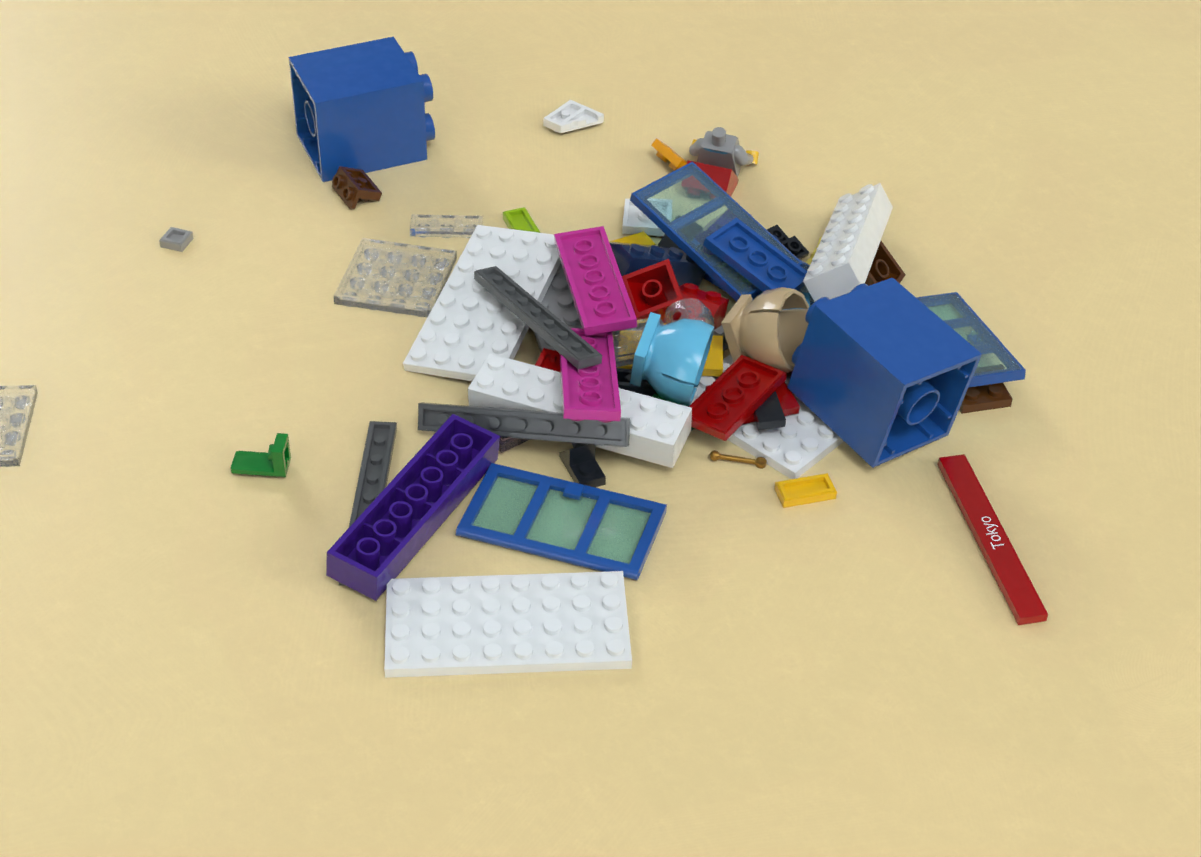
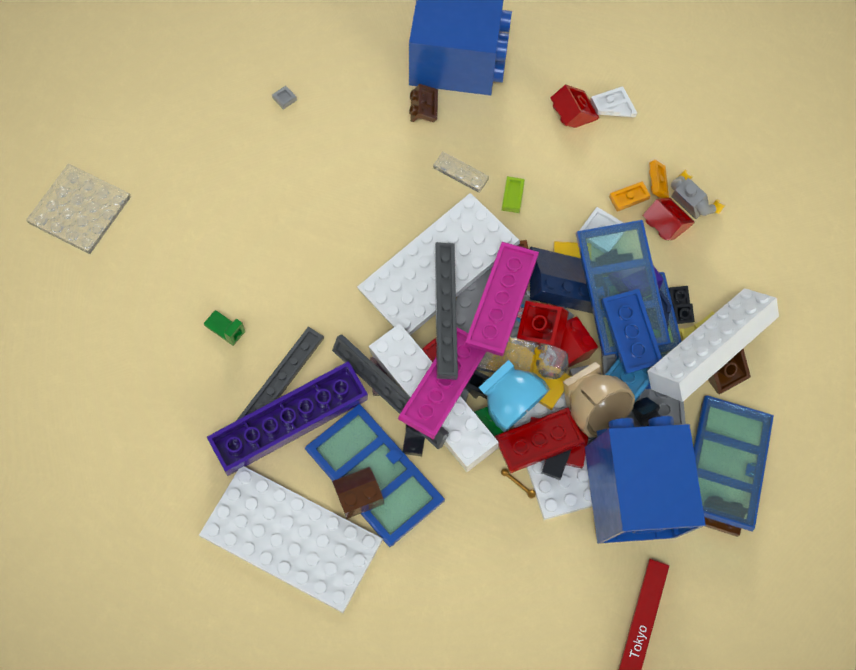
camera: 30 degrees right, 25 degrees up
clear plate [334,238,457,317] -> none
yellow tile [774,473,837,508] -> none
none -> reddish brown slope [332,467,384,519]
none -> red slope [550,84,600,128]
none -> light orange plate [609,181,651,211]

